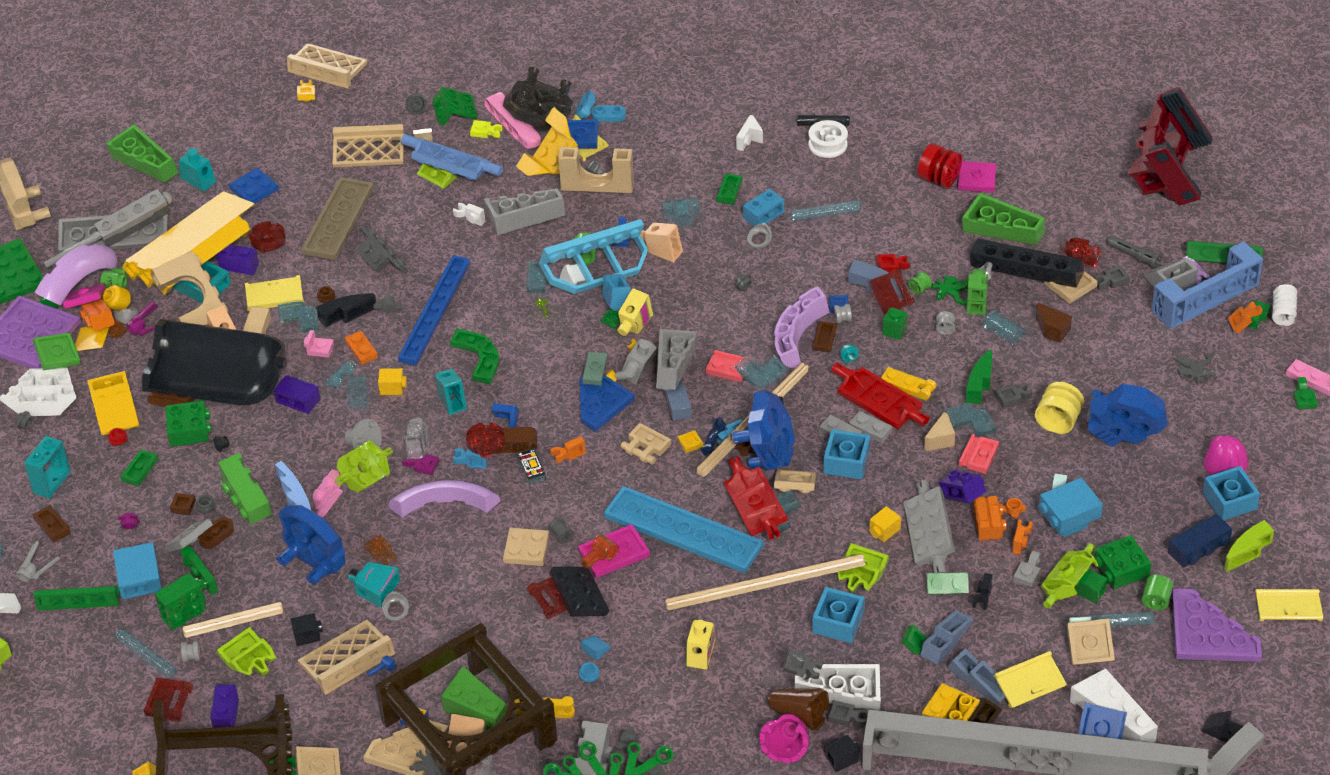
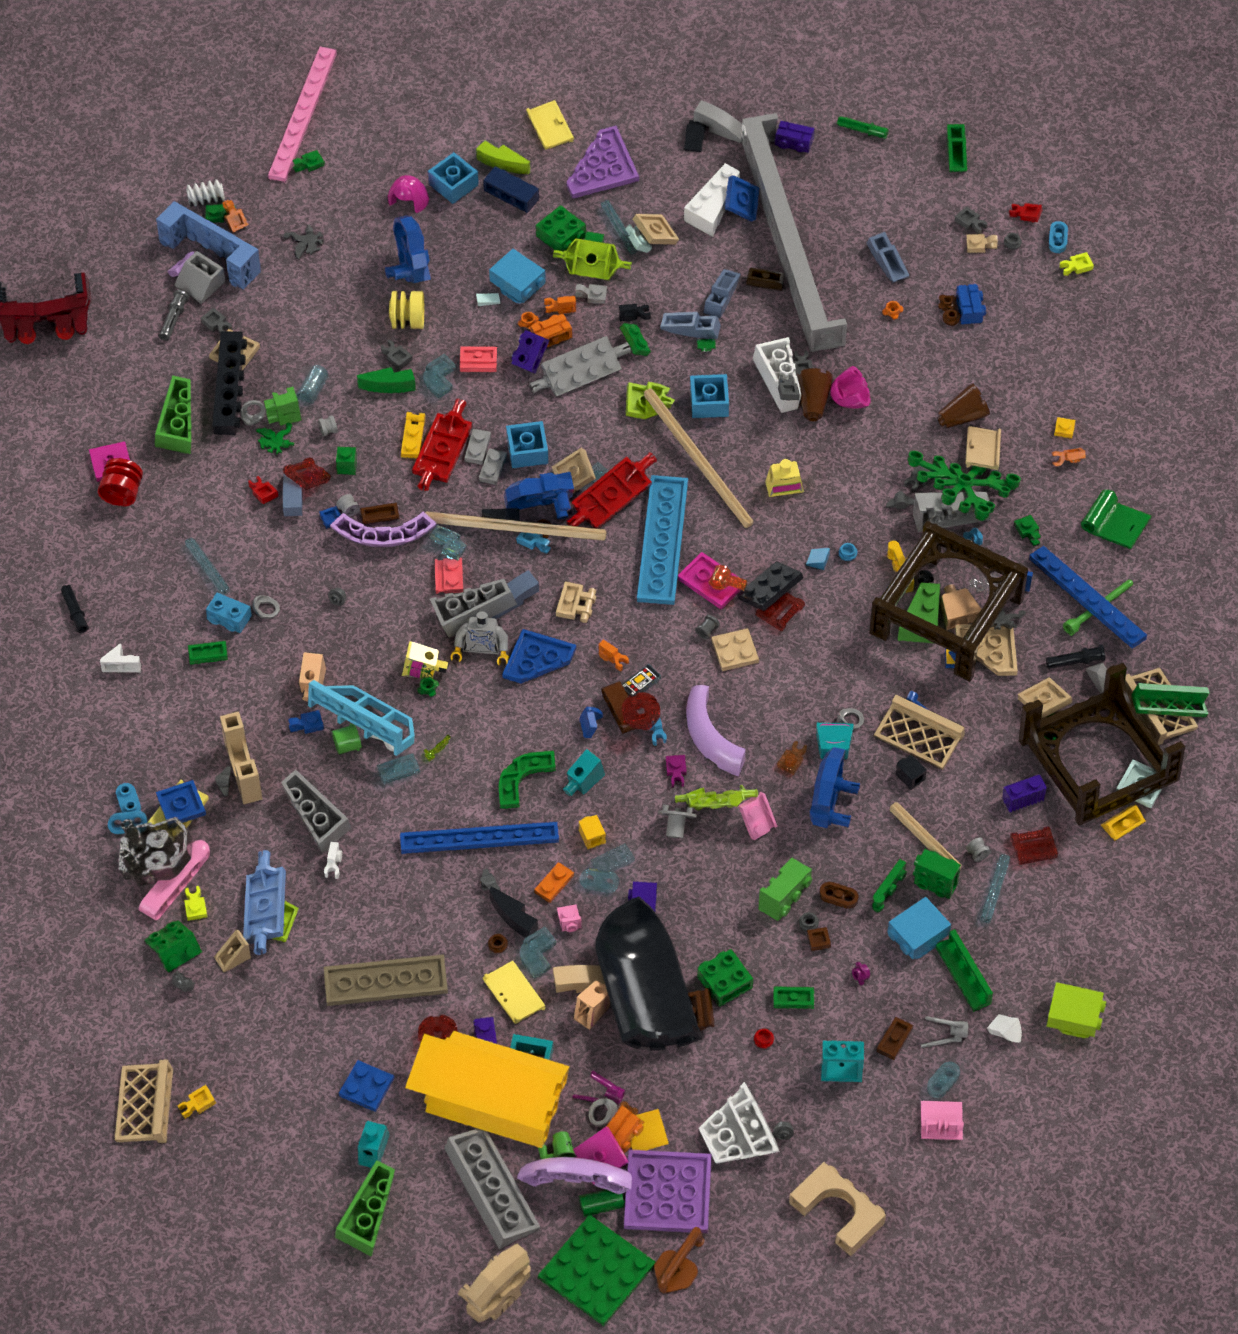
camera: 115 degrees left, 10 degrees up
bright green plate [33,332,81,371] -> none
light grey piece [43,189,172,268] -> none
yellow slope [87,371,139,435] -> none
yellow head [103,285,131,311] -> none
tan arch [151,250,228,326] -> none
light grey plate [165,519,213,552] -> none
black piece [213,435,229,452] -> none
lime plate [217,627,276,676] -> none
light blue slope [275,461,311,510] -> none
tan fence [333,124,405,167] -> none
dark grey bracket [356,225,408,274] -> none
clear brick [403,418,429,459] -> none
yellow piece [516,107,578,176] -> none
sand green plate [582,352,608,386] -> none
dark azure piece [602,274,631,311] -> none
clear light blue brick [662,197,700,227] -> none
yellow tile [677,430,703,453] -> none
dark blue arm [700,417,726,456] -> none
white wheel [808,120,848,158] -> none
black brick [825,735,860,772] -> none
teal plate [840,344,859,363] -> none
yellow brick [869,506,901,542] -> none
bright green wheel [908,272,932,295] -> none
yellow slope [922,683,980,721] -> none
tan slope [924,412,955,451] -> none
light yellow door [994,651,1067,708] -> none
reddish brown slope [1035,303,1072,343] -> none
clear red plate [1064,238,1102,266] -> none
bright green piece [1142,575,1173,611] -> none
green fence [1186,240,1263,263] -> none

